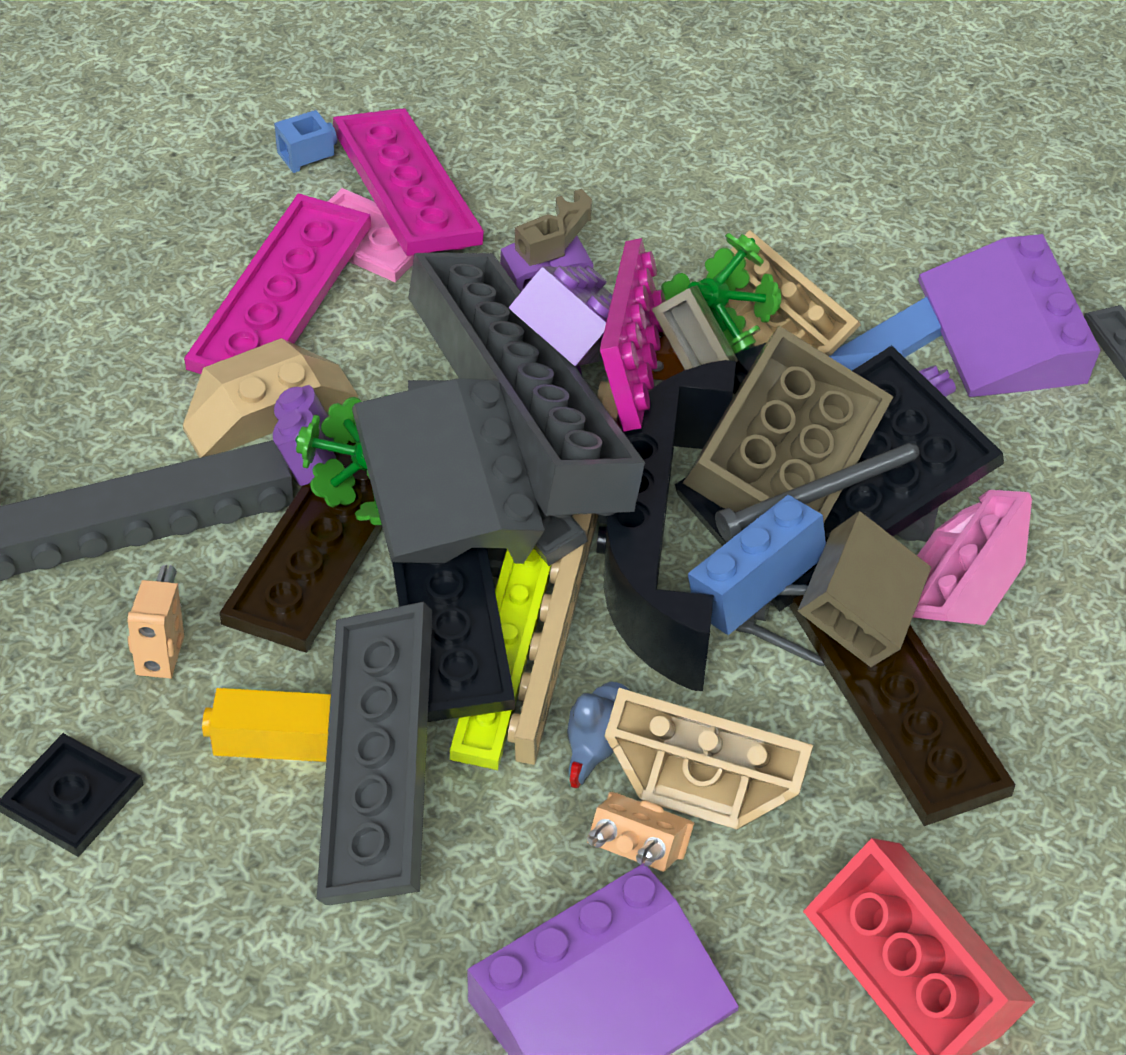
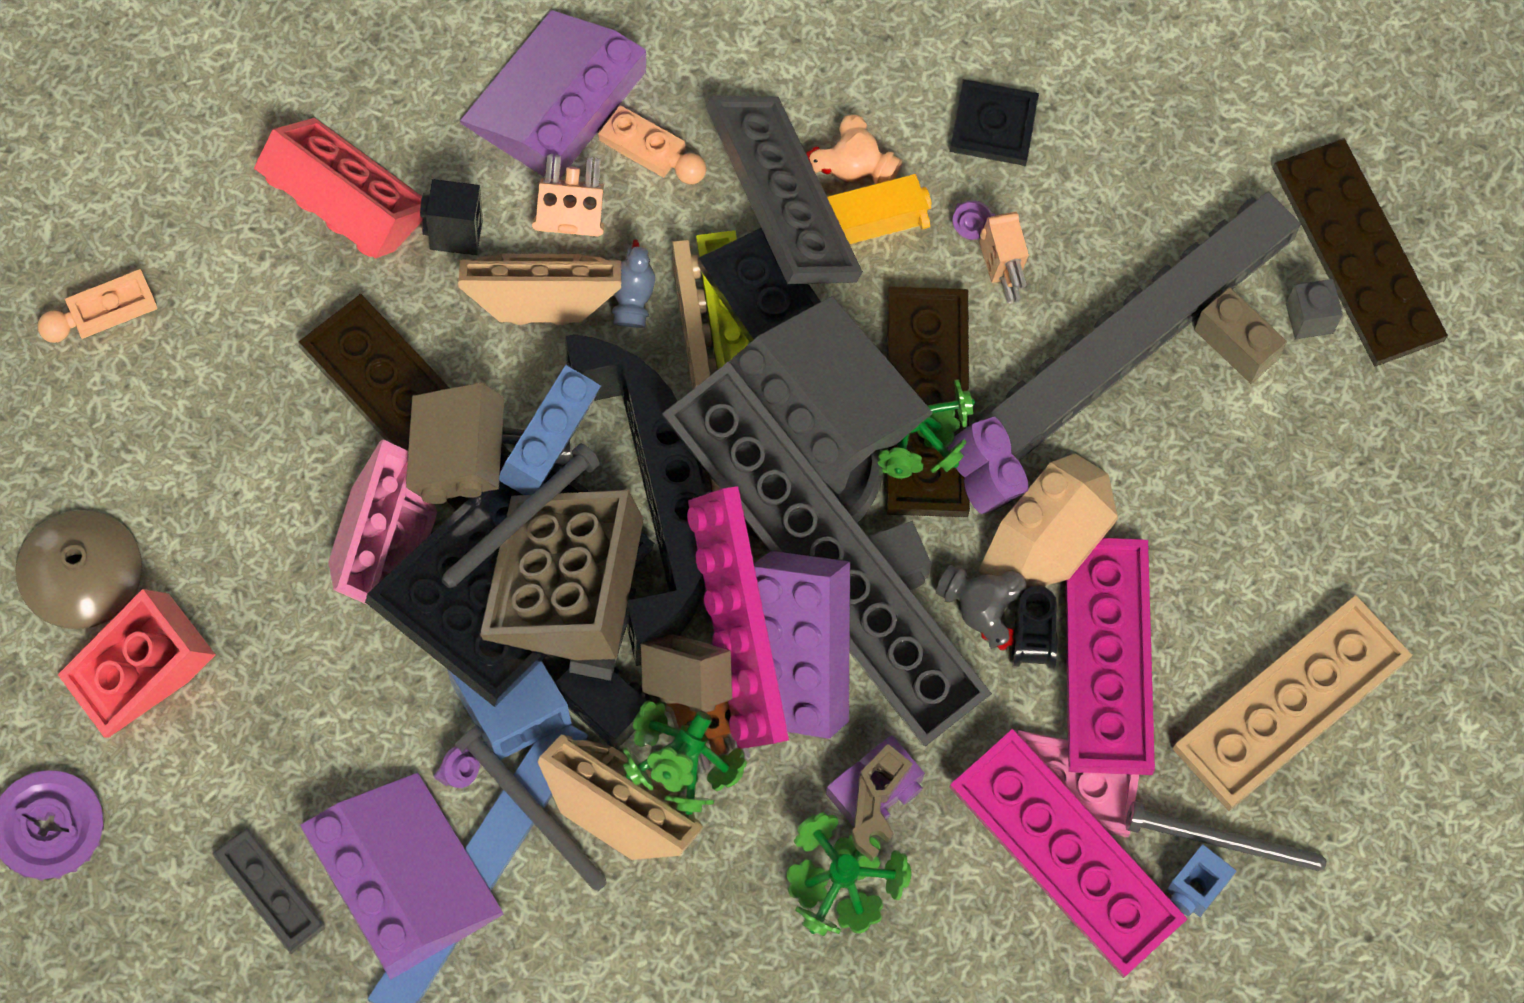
camera: 155 degrees right, 20 degrees up
none -> black brick [420,179,483,255]
none -> dark grey bar [455,725,607,892]
none -> light nougat plate [598,105,706,185]
none -> bright green plant [786,812,911,936]
none -> light nougat animal [806,114,902,184]
none -> dark grey animal [936,565,1027,651]
none -> medium lavender plate [953,200,995,240]
none -> black piece [1012,586,1058,669]
none -> dark grey bar [1126,801,1327,871]
none -> tan plate [1173,595,1413,811]

